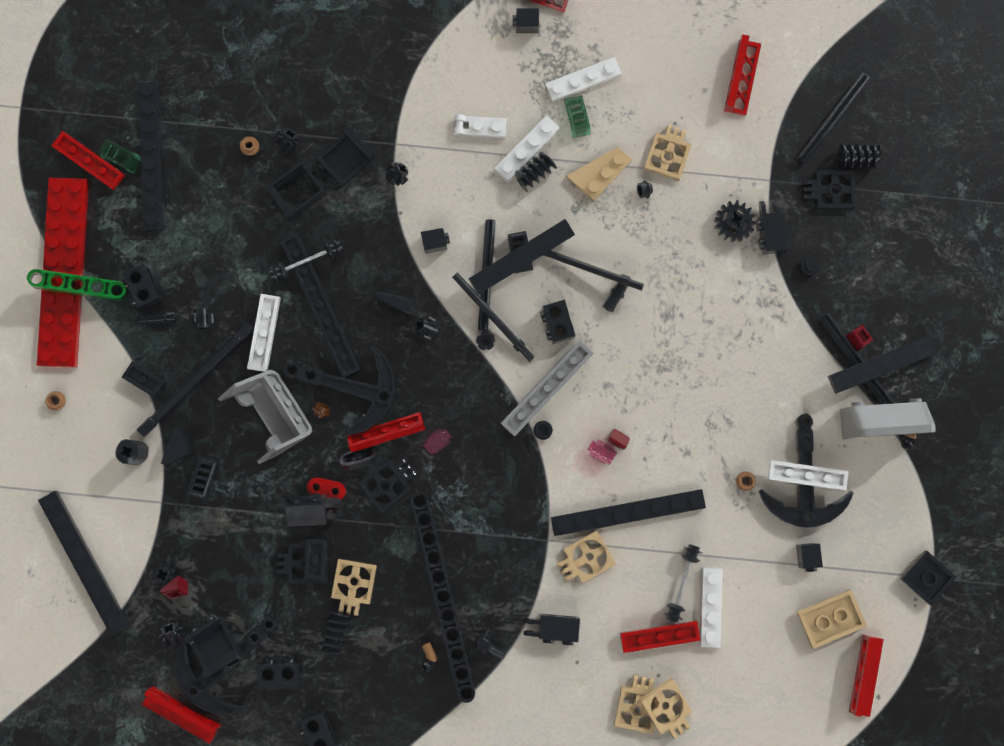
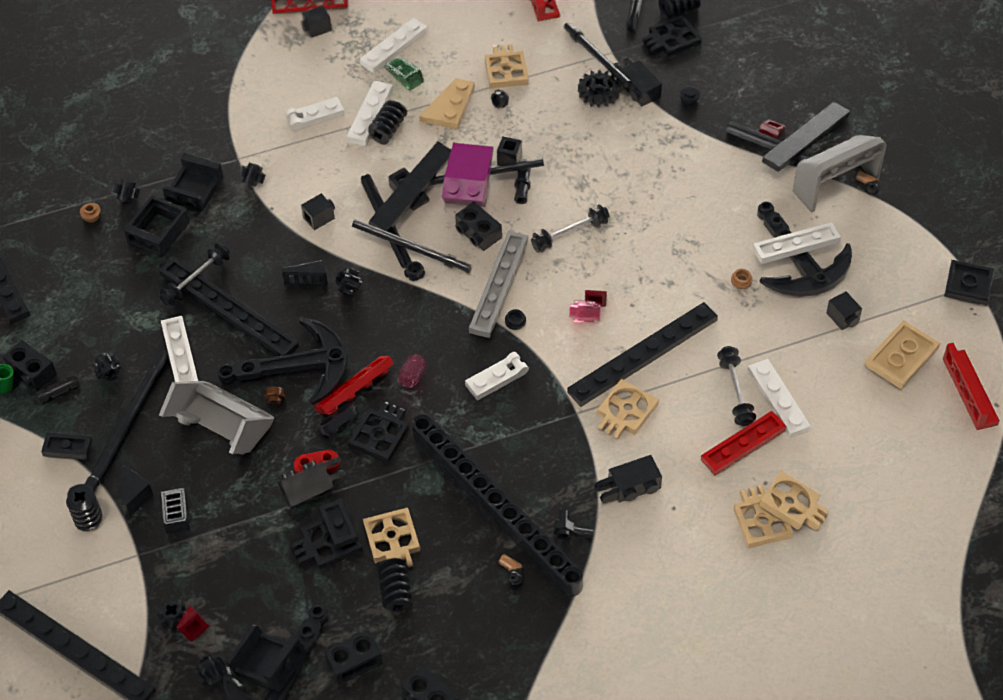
camera: 20 degrees left, 30 degrees down
none -> magenta slope [442,142,494,207]
none -> white plate [465,352,529,401]
none -> black brick [497,136,522,166]
none -> black axle [531,204,610,252]
none -> black bar [564,22,631,87]

